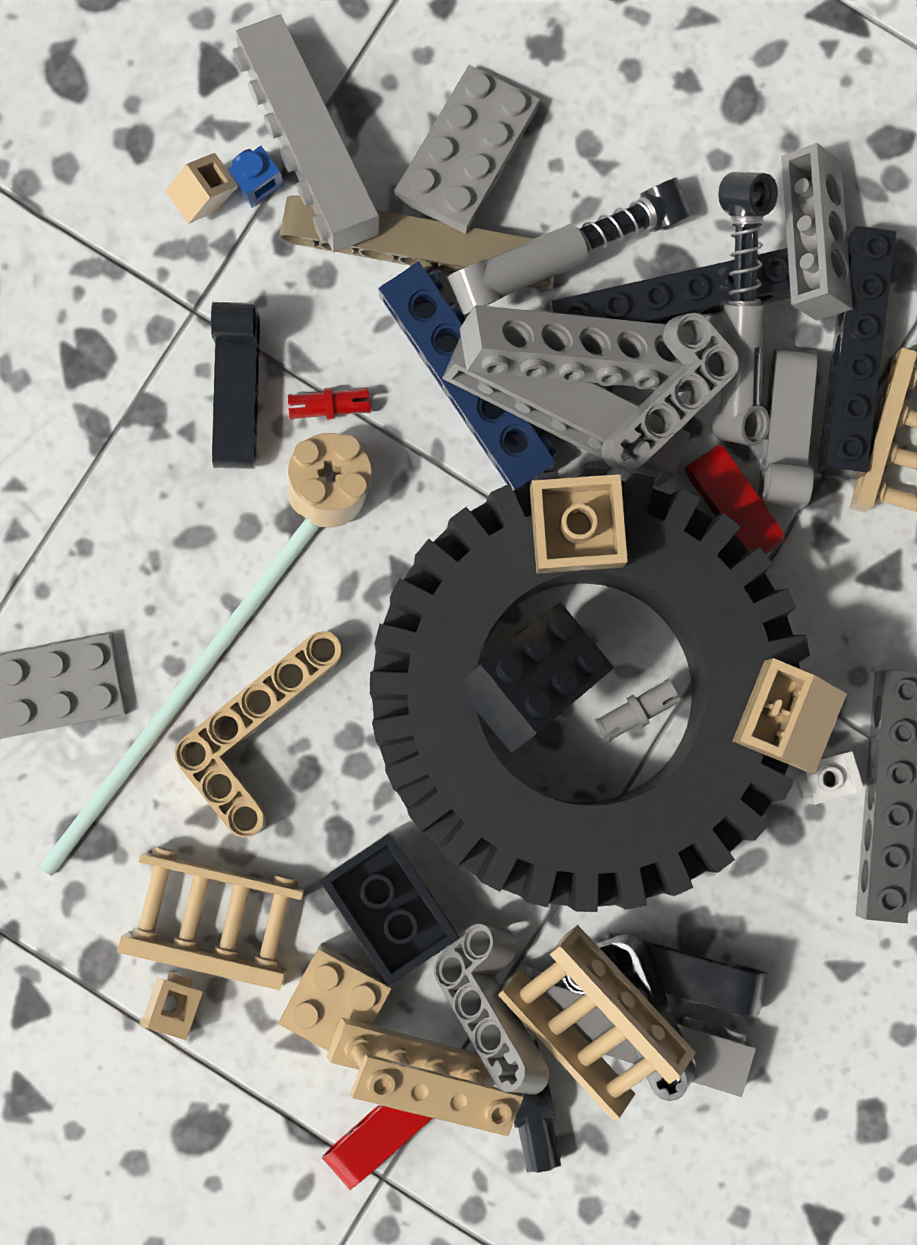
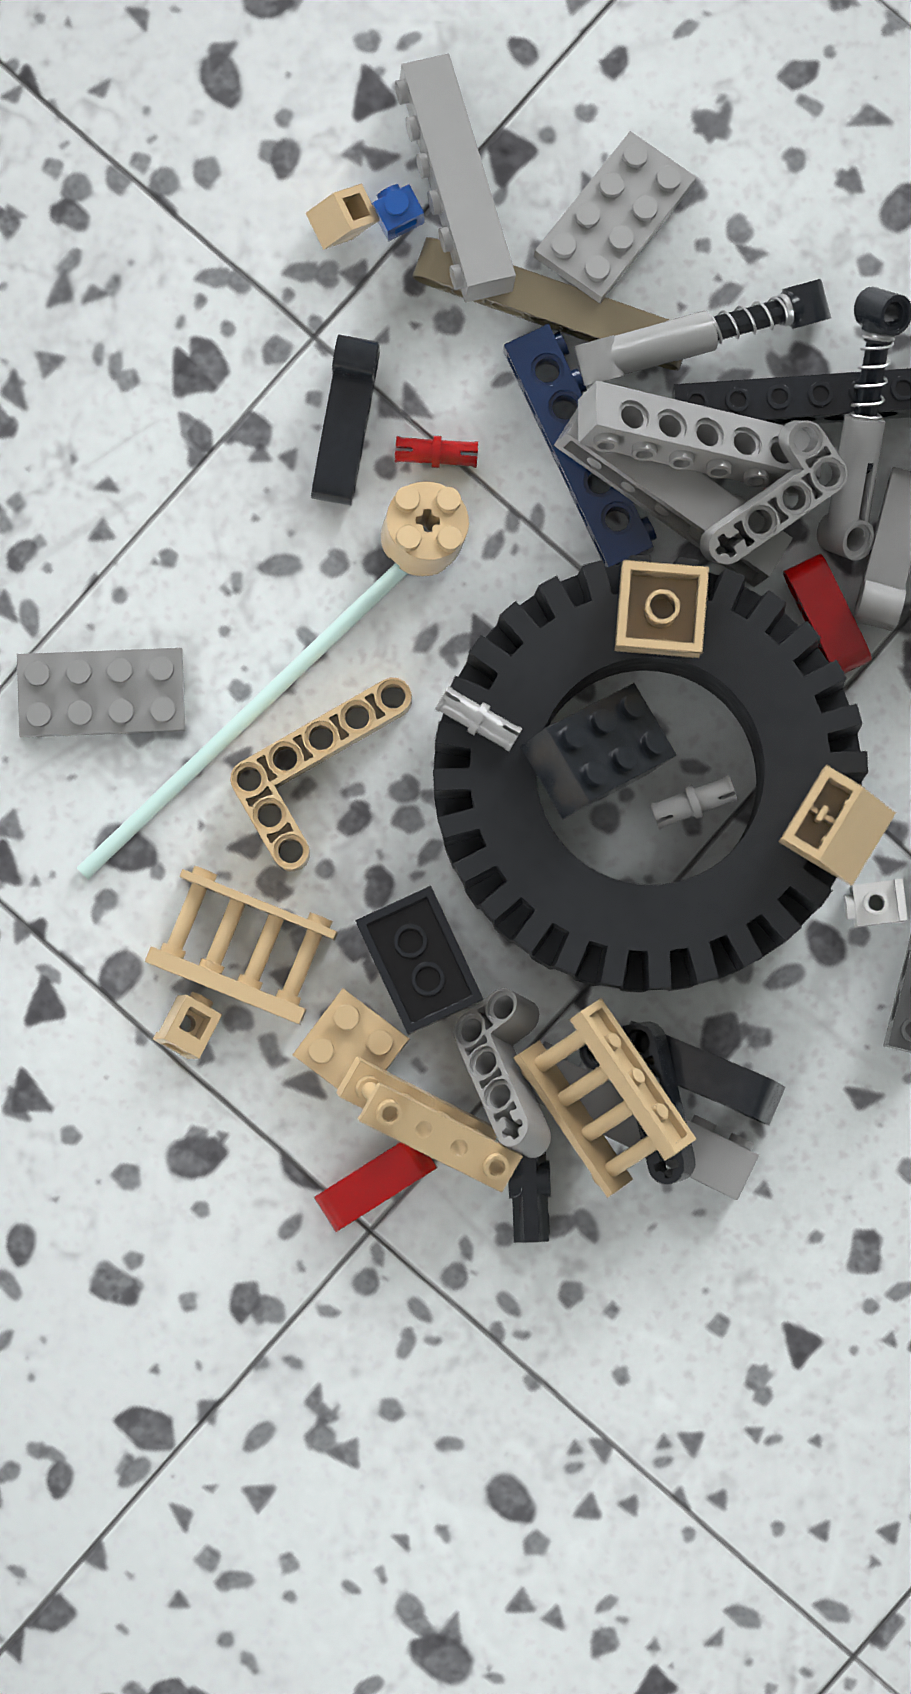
camera: 15 degrees right, 0 degrees up
none -> light grey pin [435,686,522,752]

